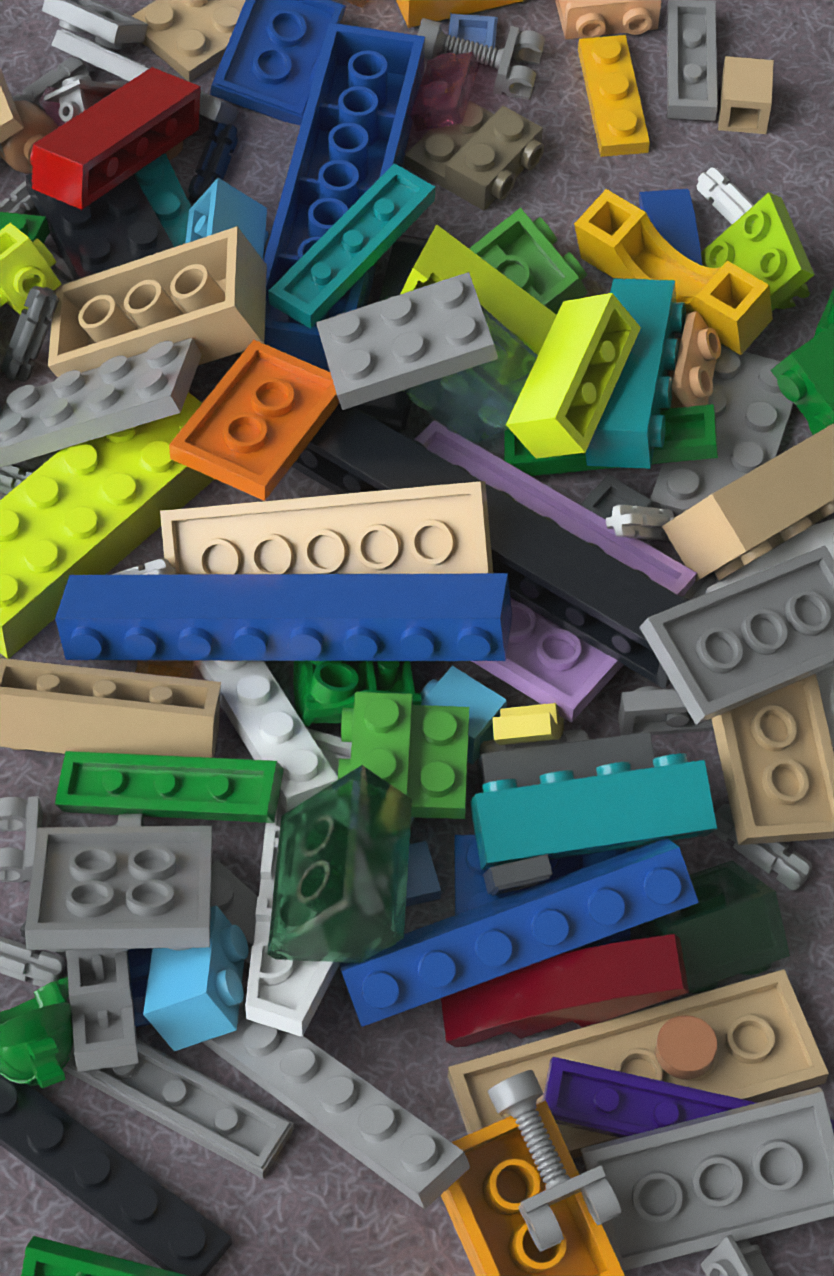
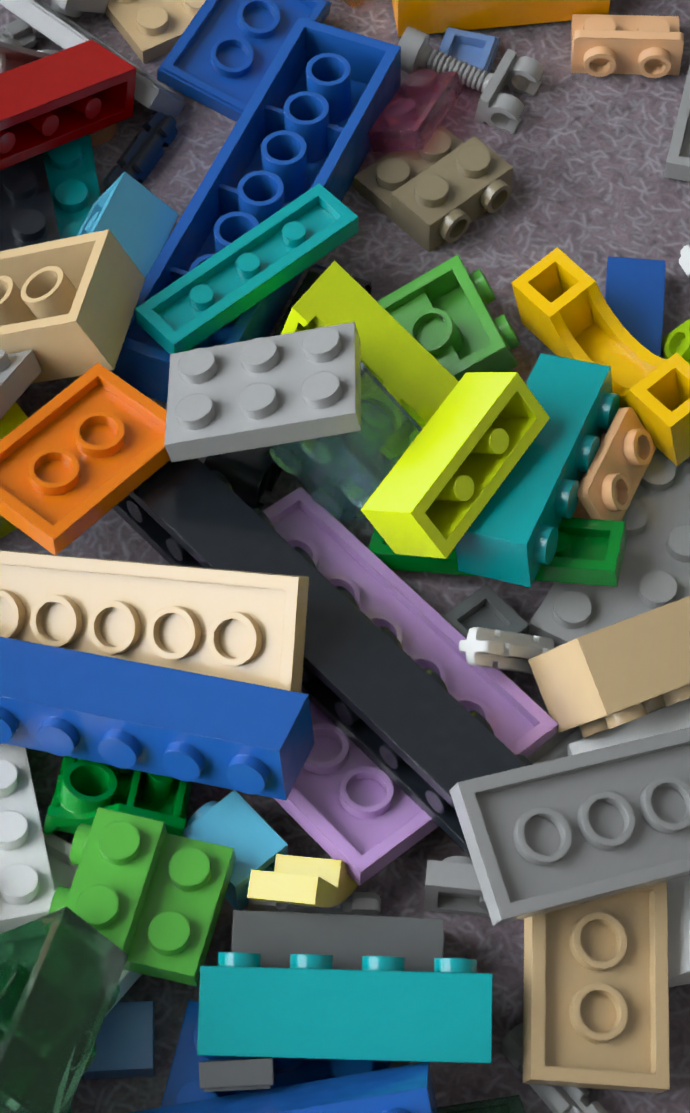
camera: 15 degrees right, 0 degrees up
yellow plate [578,35,650,157] -> none

